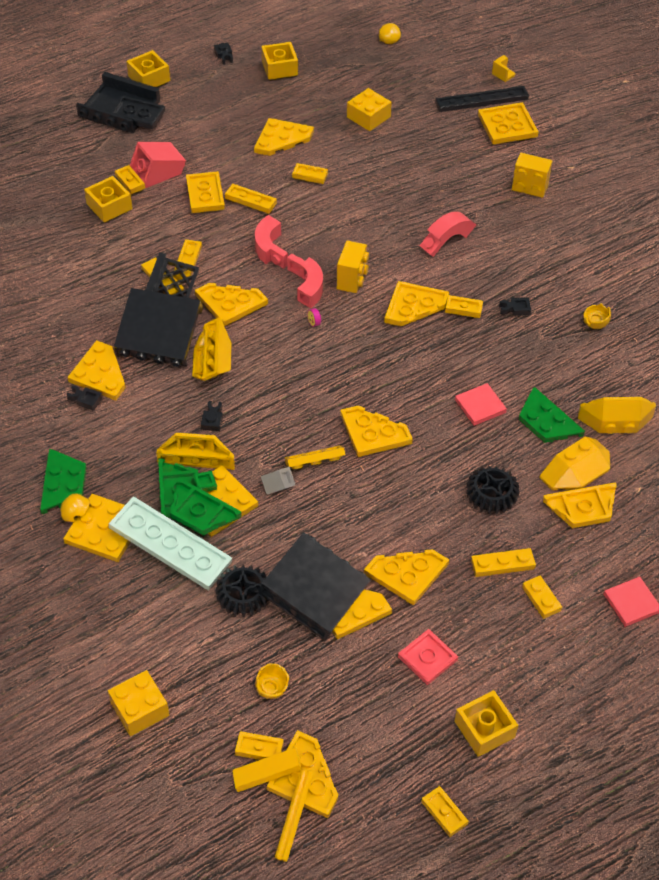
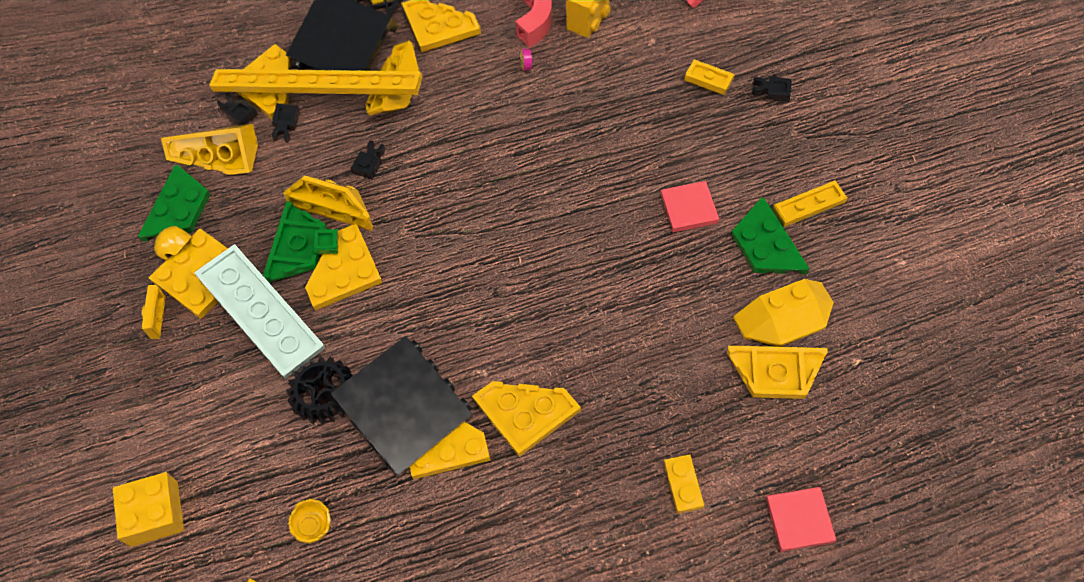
camera: 20 degrees right, 10 degrees up
green wing [170,477,242,535] -> none
light grey panel [261,467,295,494] -> none
yellow plate [284,445,345,469] -> none
yellow plate [340,406,413,457] -> none
yellow plate [384,281,449,326] -> none
coral tile [398,629,458,685] -> none
black gear [466,465,520,514] -> none
yellow plate [471,548,536,577] -> none
yellow wedge [578,397,656,434] -> none
yellow hair [583,303,611,329] -> none
none -> yellow plate [142,285,166,339]
none -> yellow wedge [161,124,258,175]
none -> yellow plate [209,69,423,95]
none -> black plate [272,103,300,143]
none -> yellow tile [773,180,847,227]

